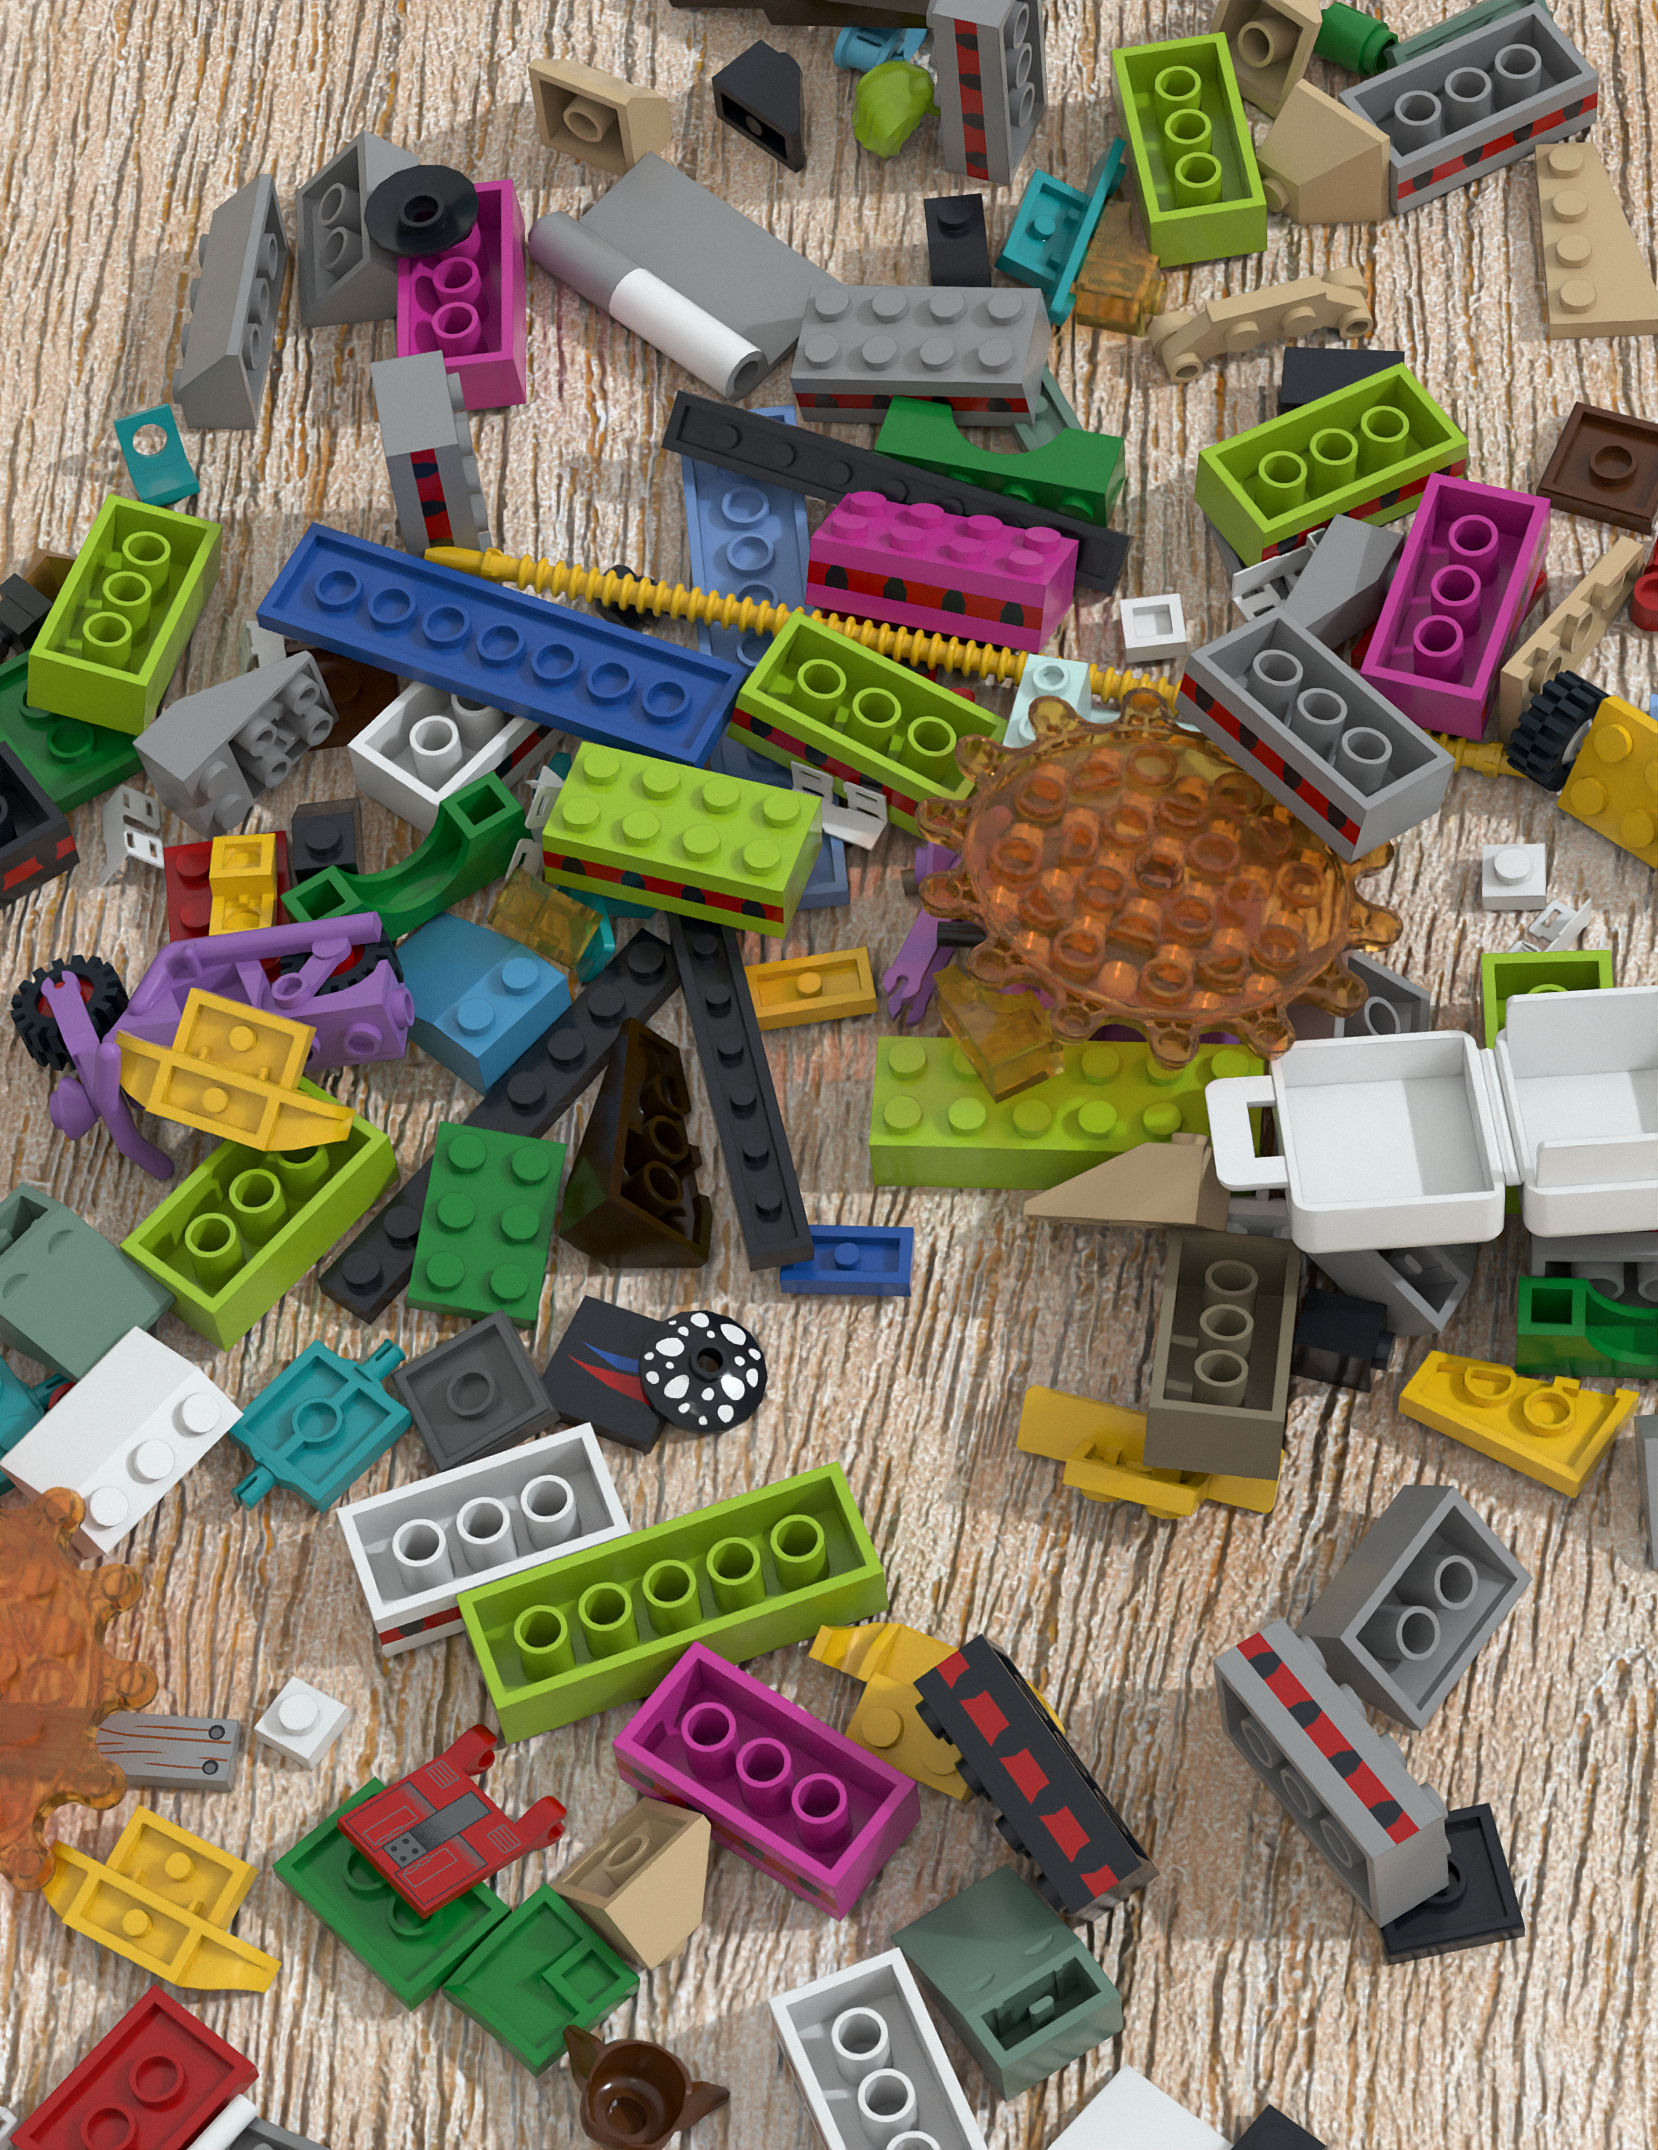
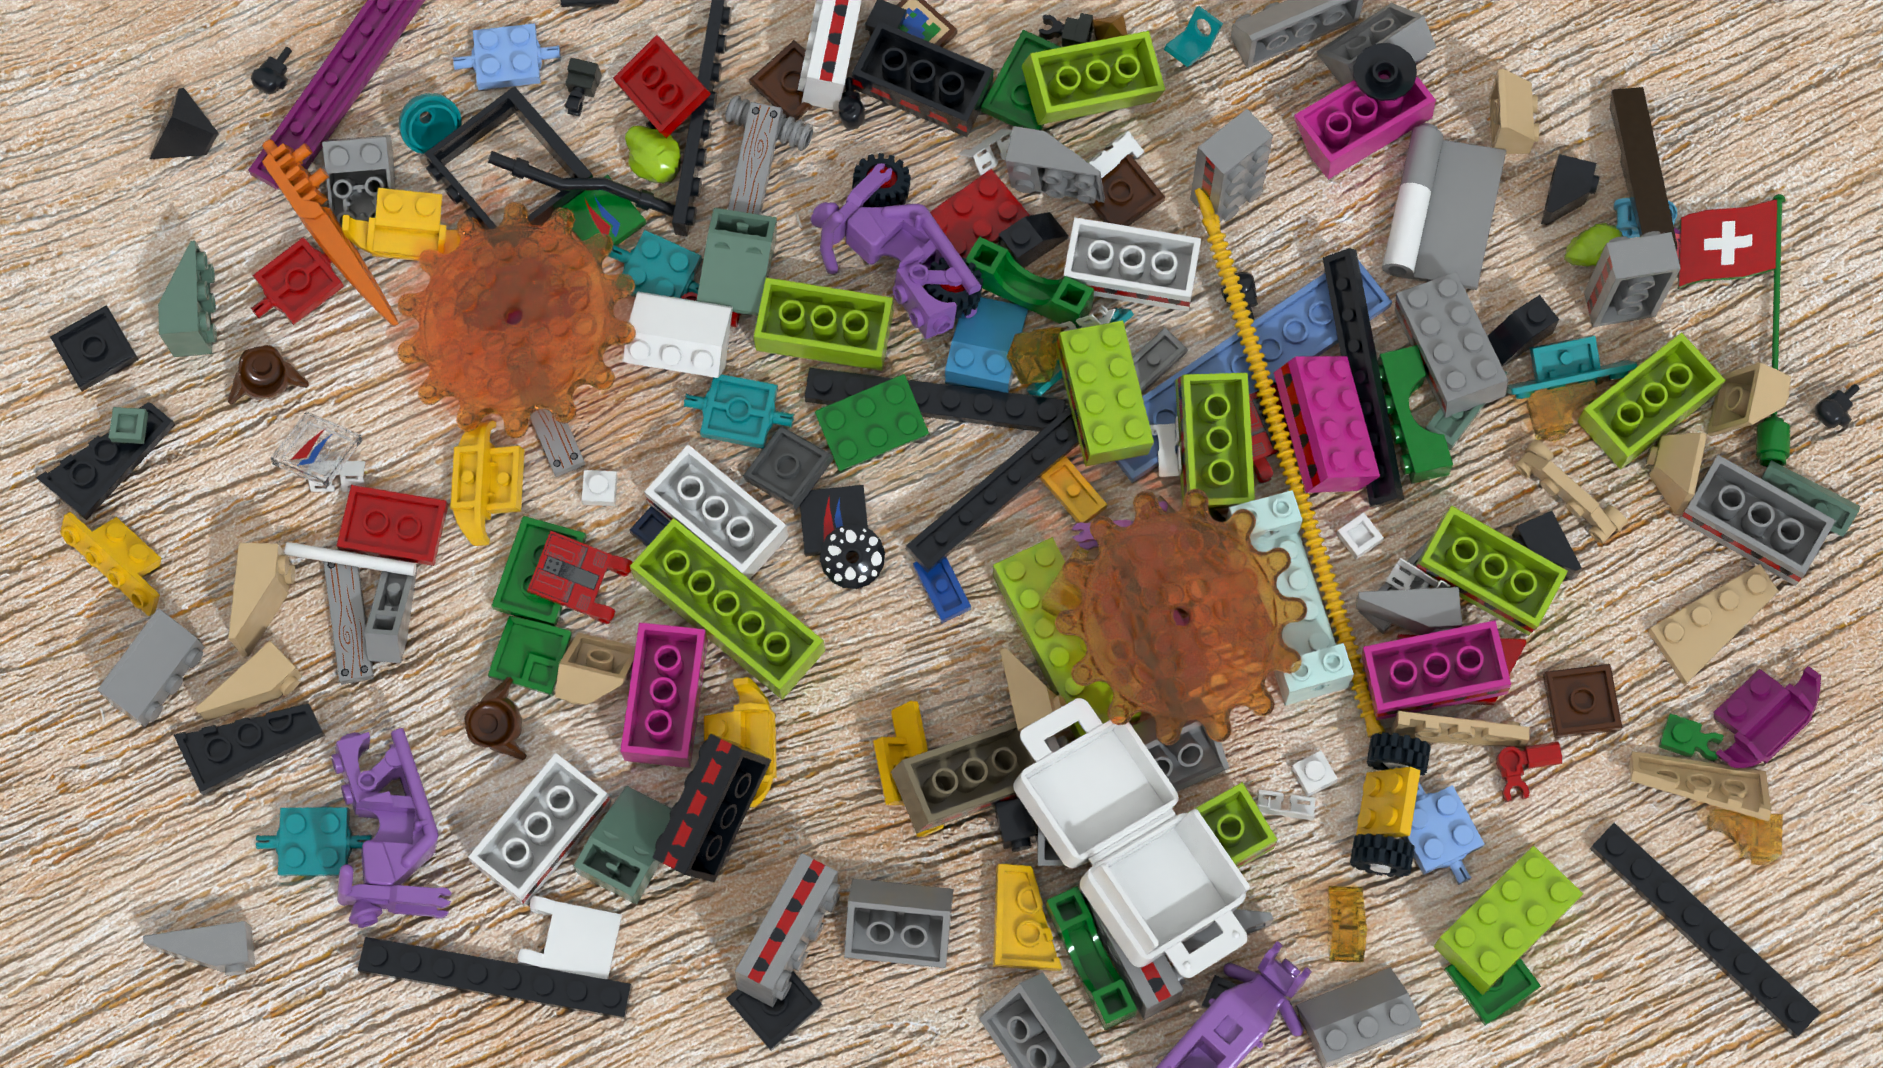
camera: 55 degrees right, 15 degrees up
yellow plate [114,988,357,1151] -> none
yellow slope [209,833,277,936] -> none
blue plate [256,522,750,769] -> none
dark brown wedge [559,1016,713,1268] -> none
light grey brick [1174,605,1456,864] -> none
none -> dark blue tile [630,506,670,546]

